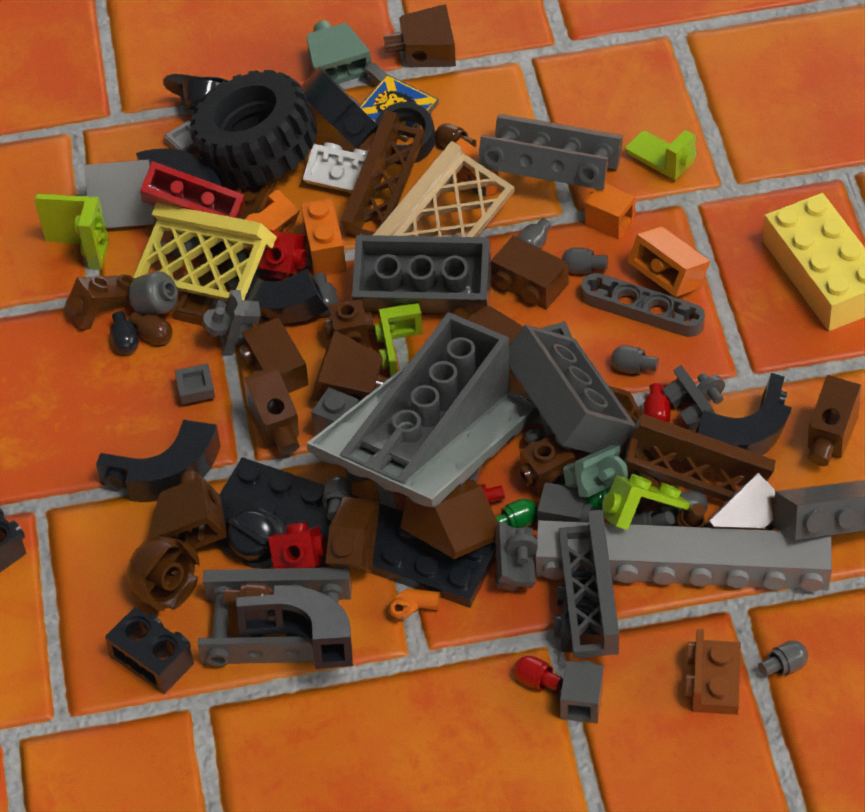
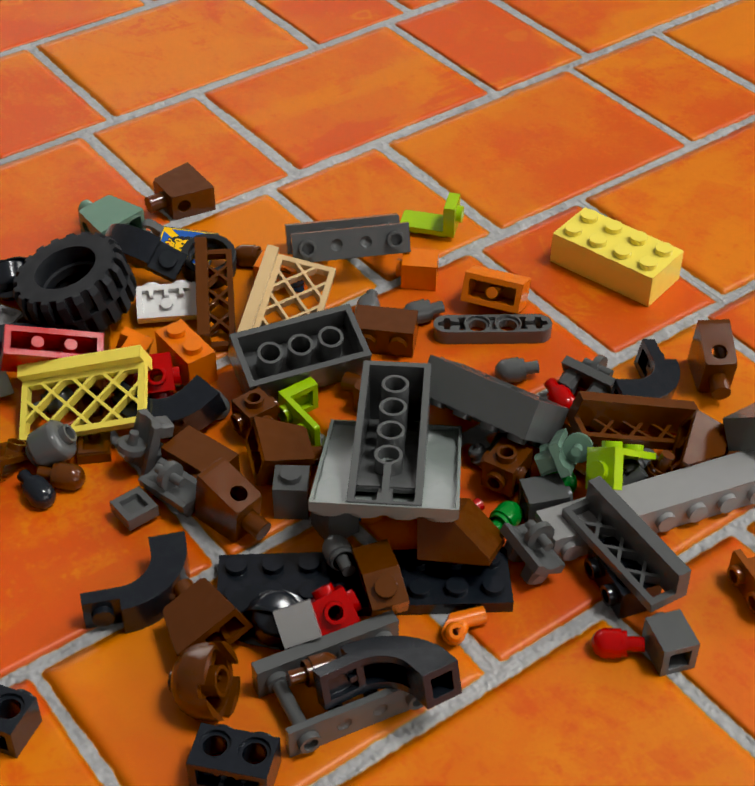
camera: 30 degrees left, 10 degrees down
none -> dark grey hips [138,457,197,517]
none -> light grey tile [273,599,322,649]

